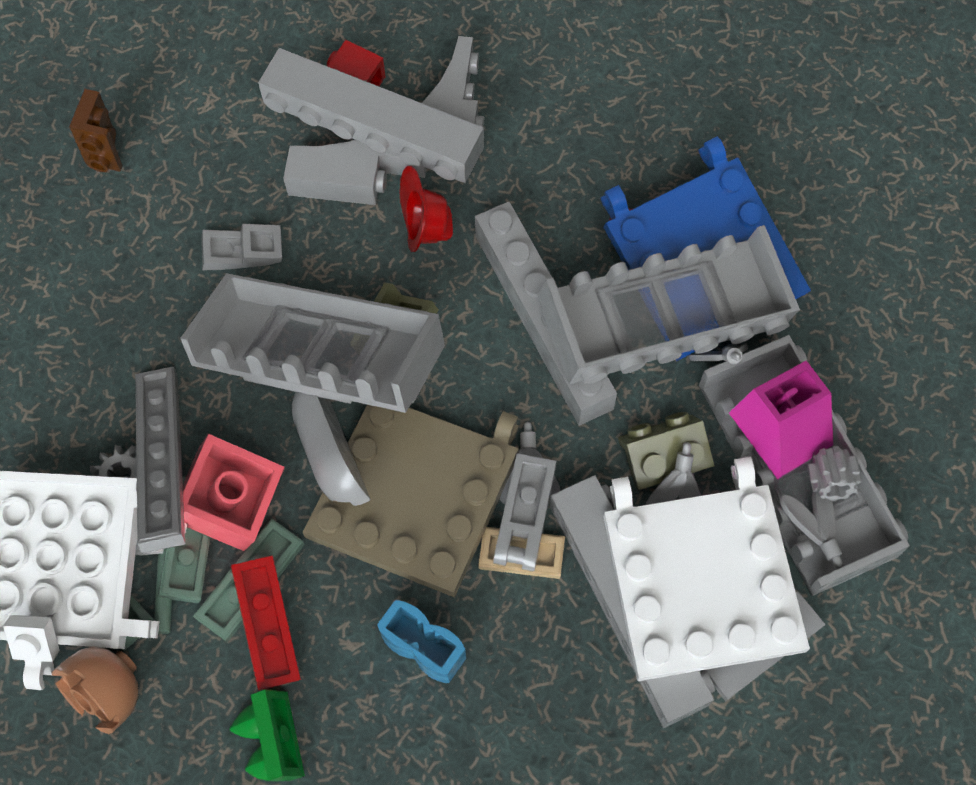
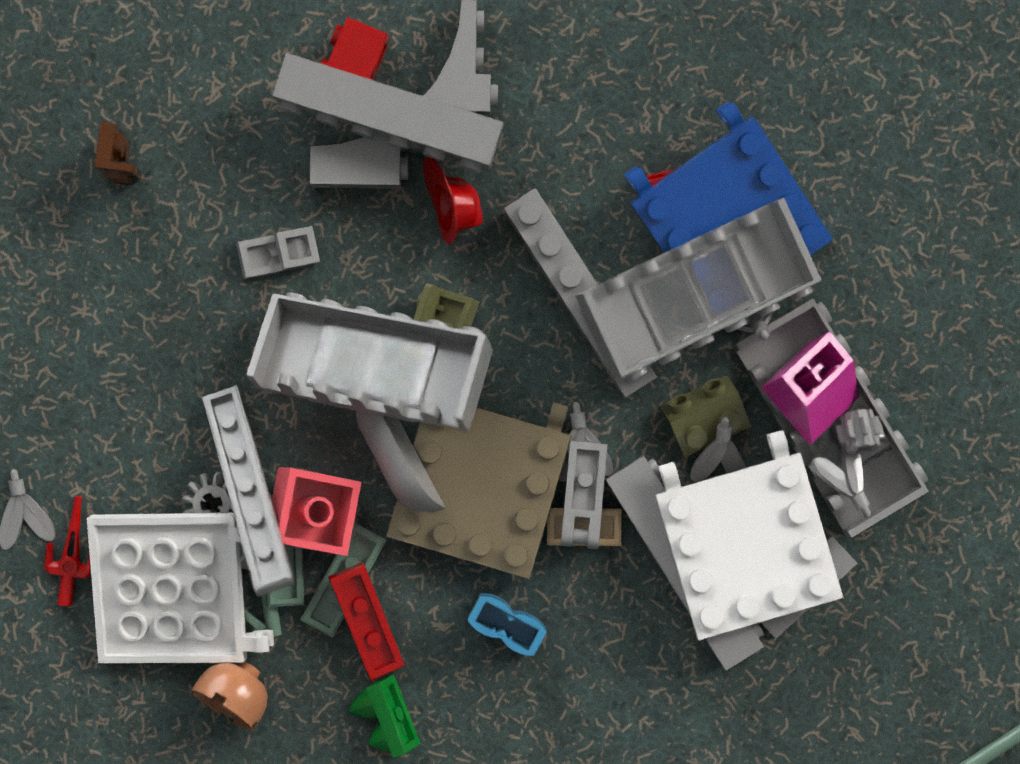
camera: 10 degrees left, 20 degrees up
white plate [3,615,60,690] -> none

